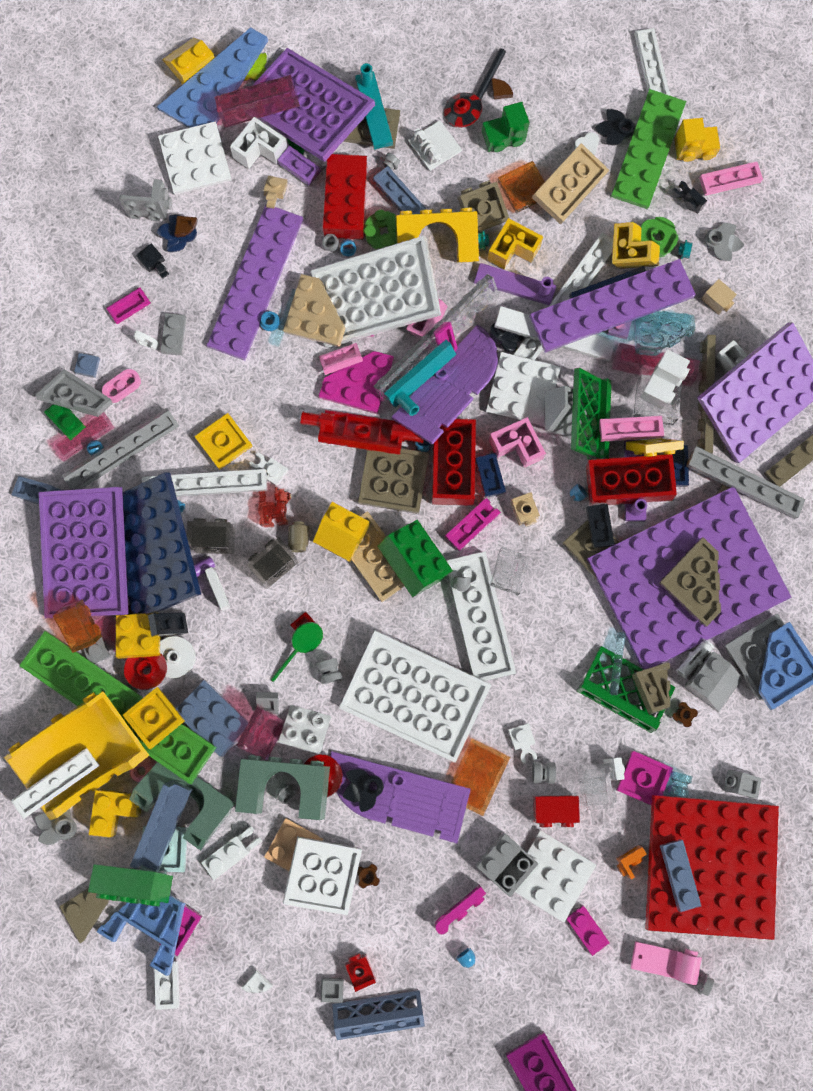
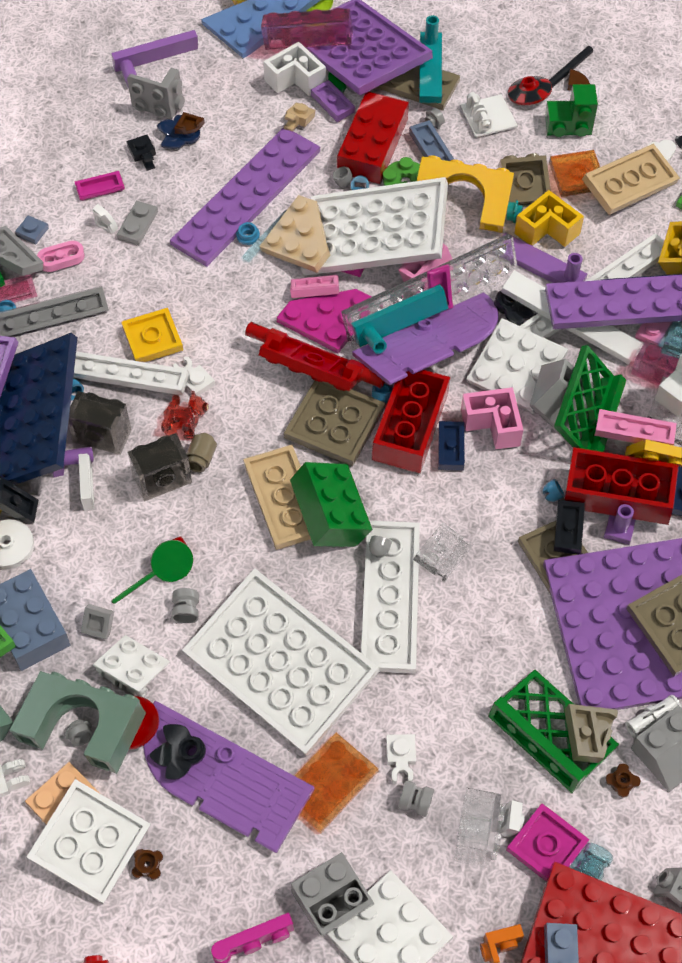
camera: 20 degrees right, 20 degrees down
white plate [158,122,232,195] -> none
clear pink plate [236,707,285,760] -> none
yellow slope [313,502,370,562] -> none
dark pink plate [445,498,501,551] -> none
tan brick [510,492,540,527] -> none
red brick [533,795,580,827] -> none
clear light blue bar [609,632,626,695] -> none
none -> medium lavender piece [111,30,198,88]

